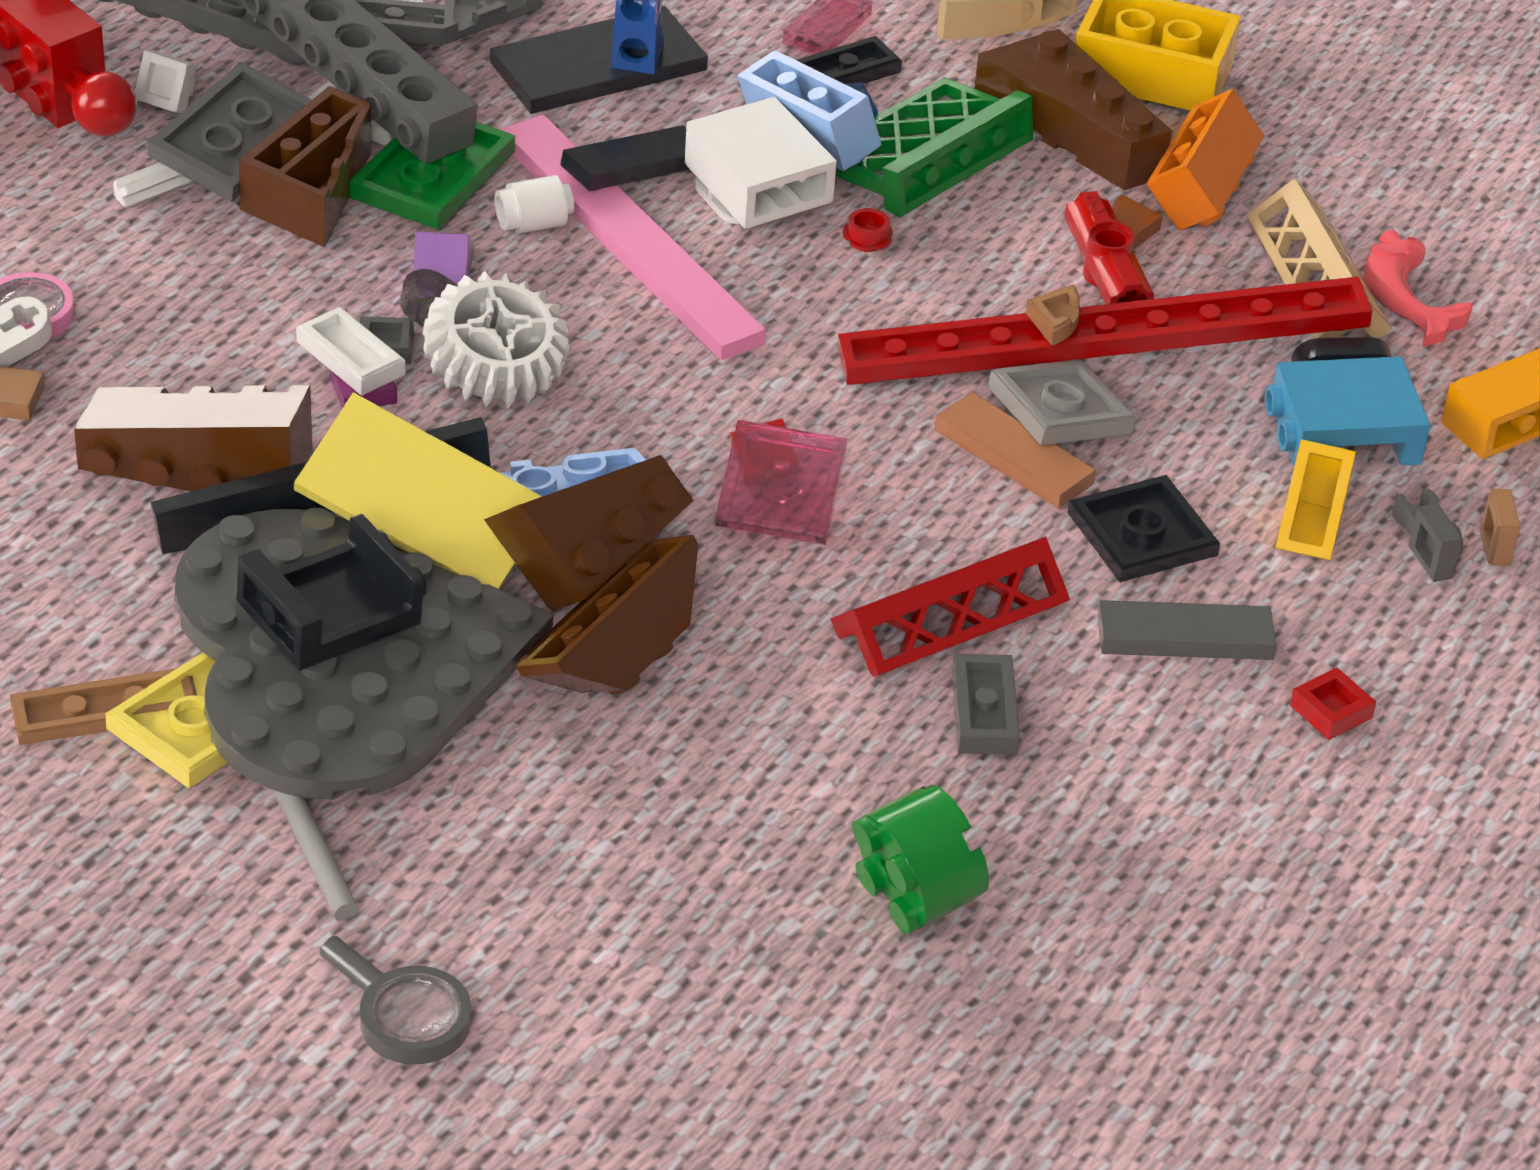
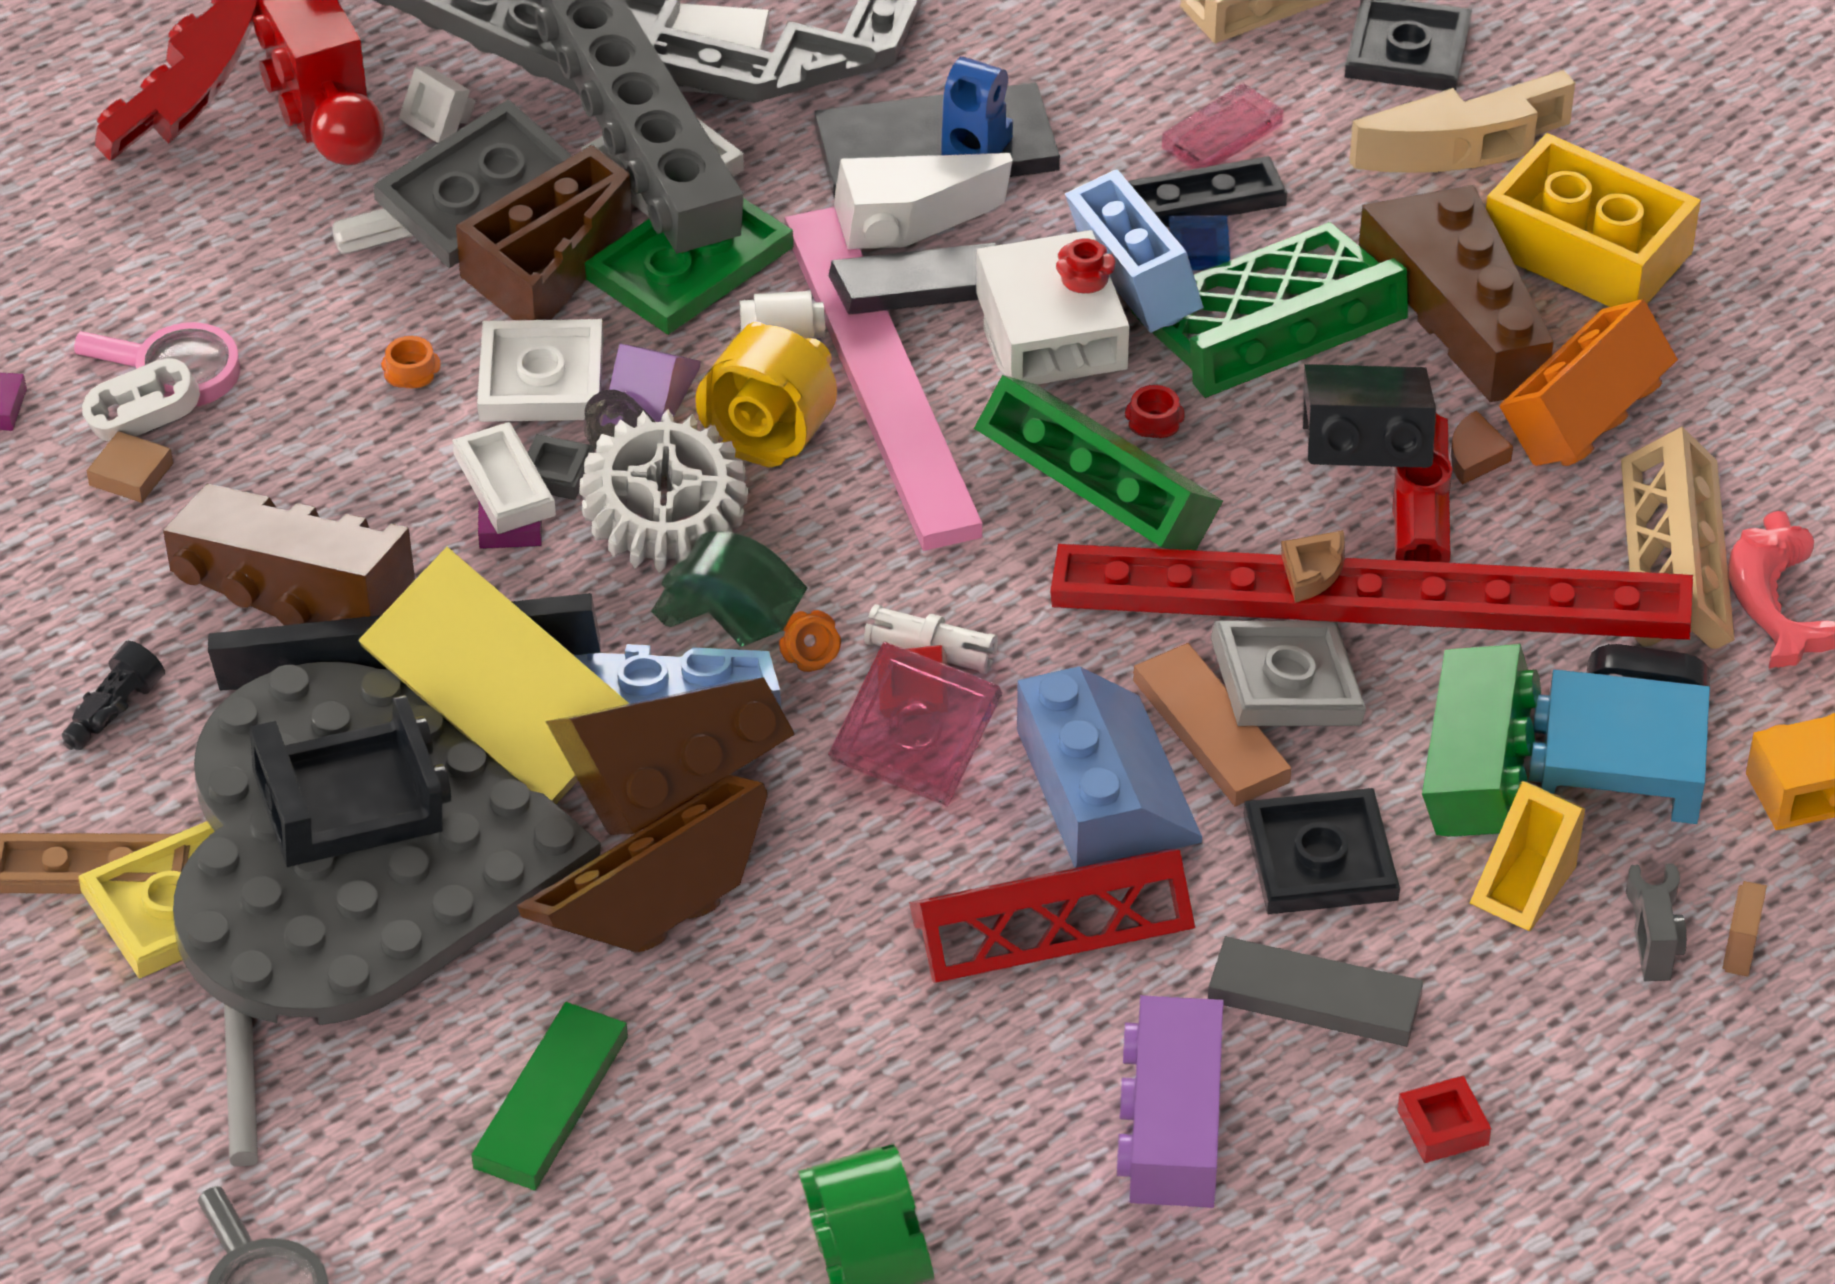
camera: 20 degrees right, 5 degrees up
dark grey plate [952,654,1020,755] -> none
none -> black piece [62,640,165,750]
none -> orange plate [381,336,441,388]
none -> green tile [471,1001,628,1191]
none -> white plate [477,319,604,422]
none -> clear green brick [651,531,808,647]
none -> yellow brick [695,322,837,468]
none -> orange plate [779,610,841,672]
none -> white slope [834,153,1013,250]
none -> white pin [864,604,998,674]
none -> green brick [974,375,1223,550]
none -> medium blue slope [1017,666,1202,868]
none -> red plate [1056,238,1115,294]
none -> medium lavender brick [1117,995,1223,1208]
none -> black panel [1302,364,1436,468]
none -> brick [1422,644,1541,837]

